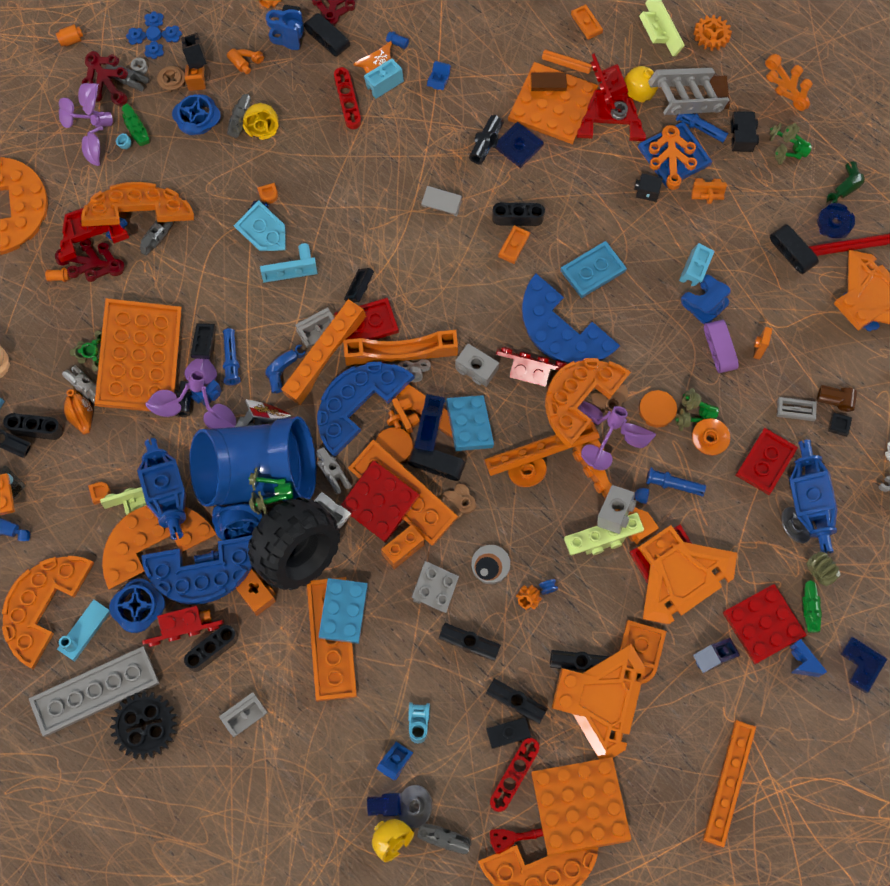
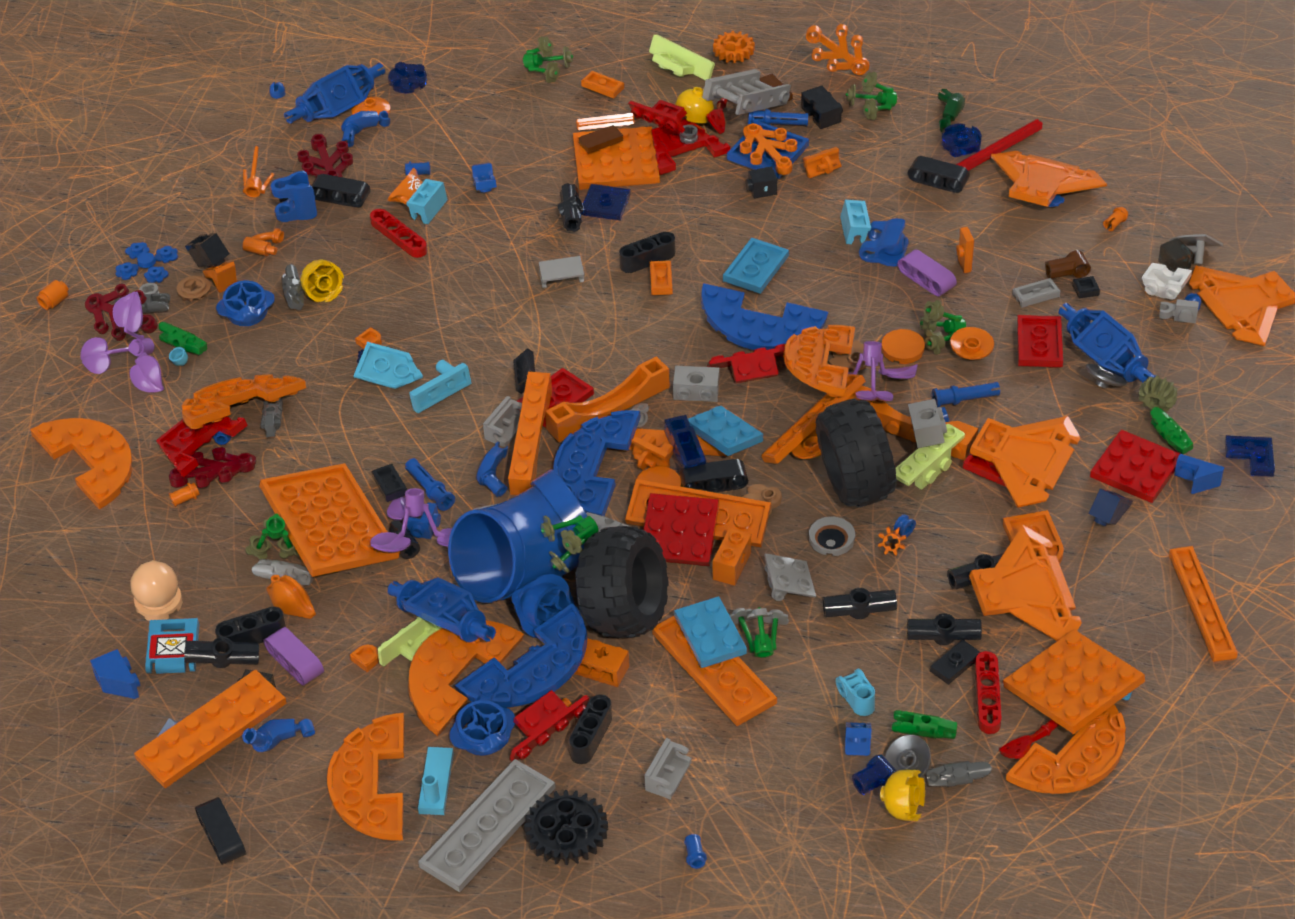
camera: 25 degrees left, 25 degrees down
none -> medium lavender beam [263,627,324,686]
none -> blue pin [684,834,707,869]
none -> red piece [707,98,728,134]
none -> plant [729,607,789,658]
none -> black tyre [815,399,897,508]
none -> green hinge [892,710,957,739]

